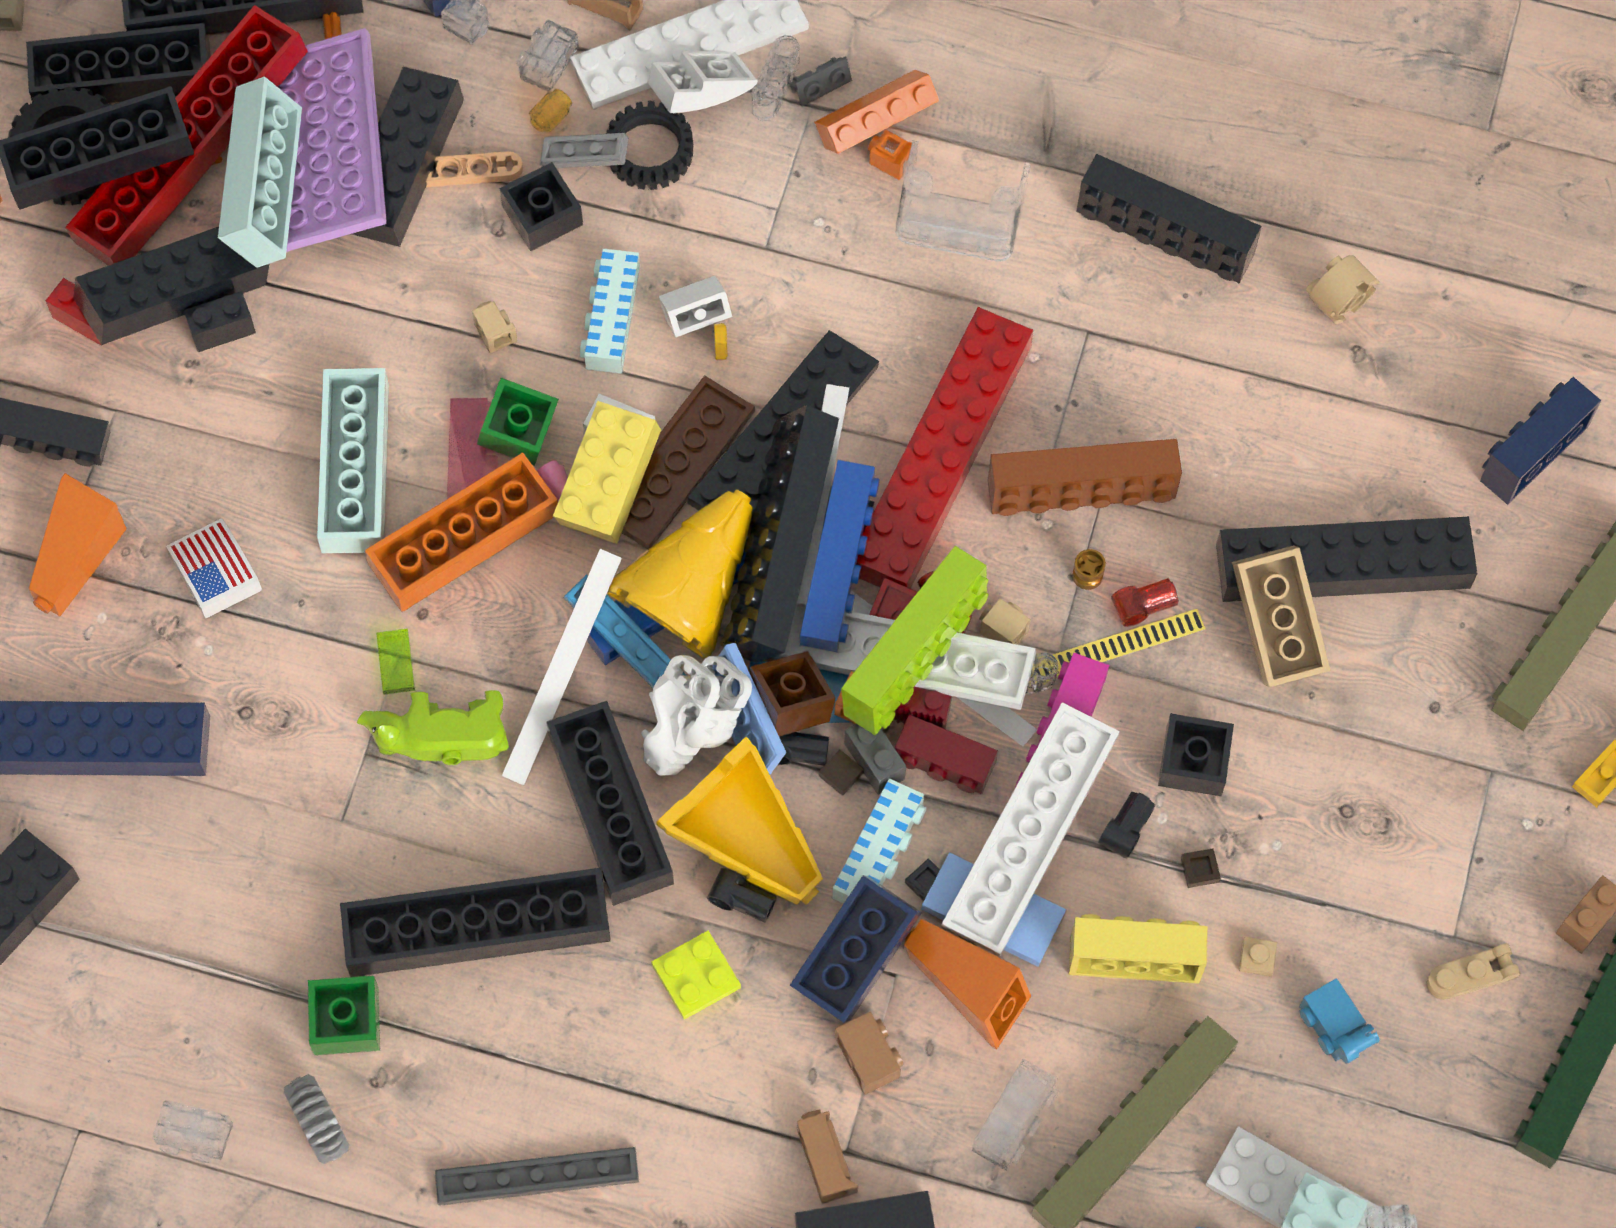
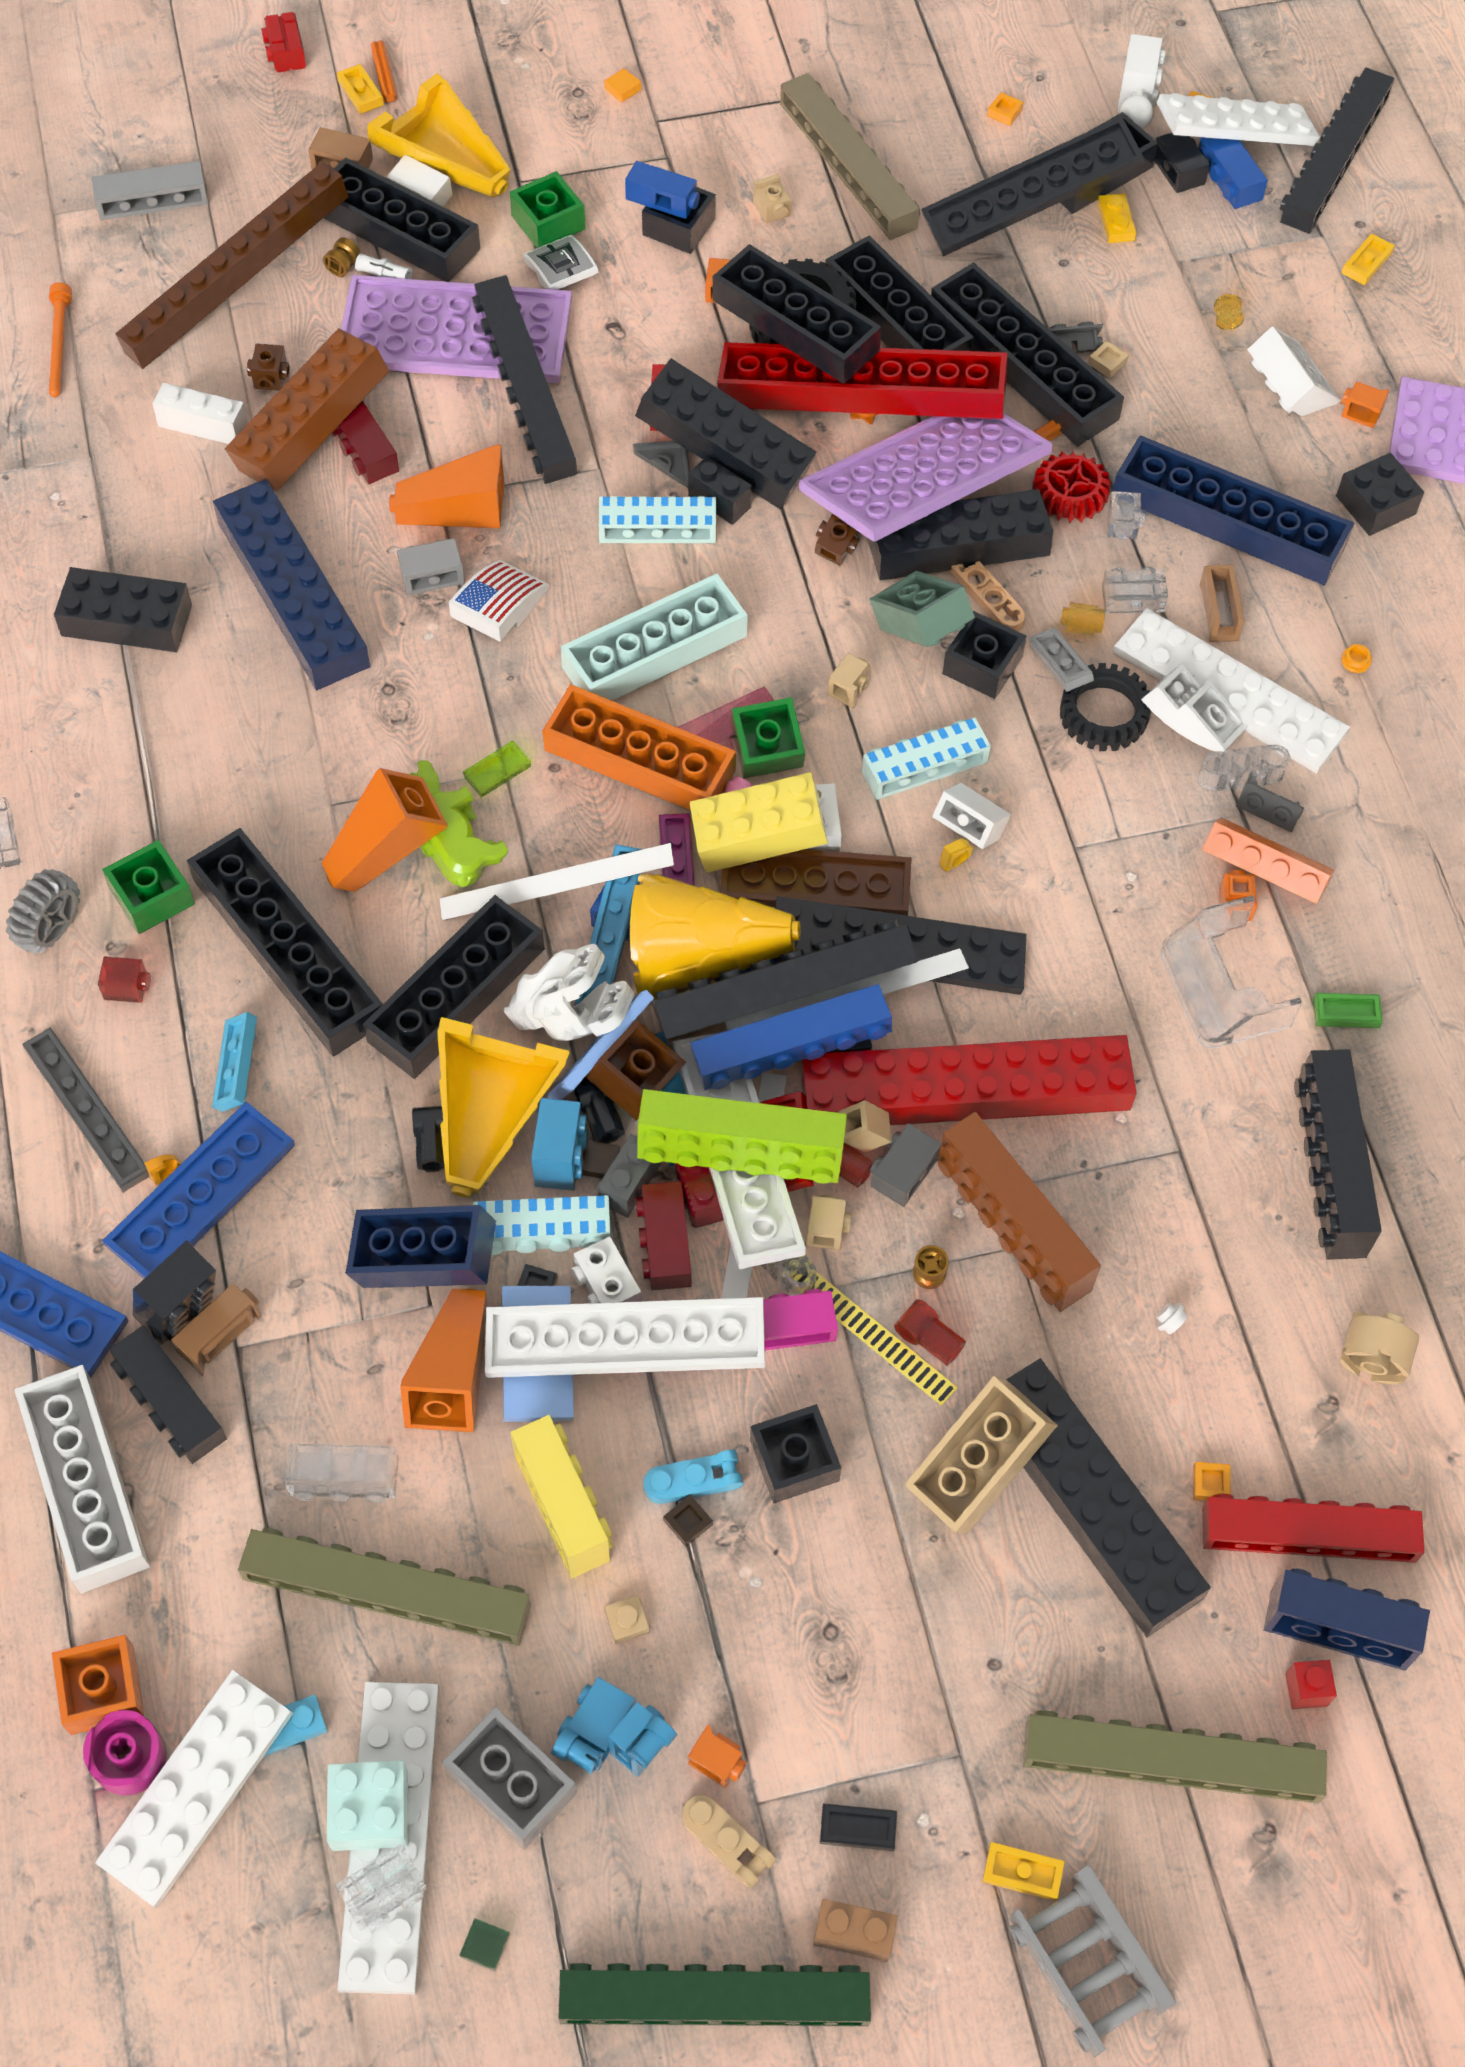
camera: 60 degrees right, 5 degrees down
light aqua brick [218,76,302,268] -> none
neon yellow plate [651,930,741,1020] -> none
medium nougat brick [835,1011,903,1095] -> none
black piece [1098,791,1156,859] -> none
none -> clear red brick [98,956,151,1003]
none -> blue plate [102,1102,295,1279]
none -> black brick [133,1240,216,1345]
none -> light orange tile [144,1154,182,1185]
none -> medium azure plate [212,1012,257,1112]
none -> orange slope [321,768,448,892]
none -> light grey brick [397,538,465,596]
none -> light grey brick [442,1707,577,1849]
none -> clear green tile [459,1918,510,1972]
none -> dark azure brick [531,1098,588,1191]
none -> white brick [571,1236,642,1304]
none -> light aqua brick [599,496,716,543]
none -> dark azure hinge [608,1702,677,1777]
none -> dark grey tile [633,441,690,488]
none -> medium azure plate [644,1450,744,1504]
none -> magenta tile [659,813,695,886]
none -> orange window [688,1724,747,1788]
none -> reddish brown brick [814,513,860,566]
none -> black tile [820,1803,897,1851]
none -> tan brick [838,1100,892,1153]
none -> sand green brick [869,571,975,647]
none -> dark grey brick [870,1123,941,1207]
none -> red gear [1032,451,1111,523]
none -> white plate [1156,1303,1188,1334]
none -> light orange tile [1193,1462,1231,1501]
none -> red brick [1202,1493,1425,1563]
none -> red brick [1285,1659,1337,1710]
none -> bright green tile [1313,993,1382,1028]

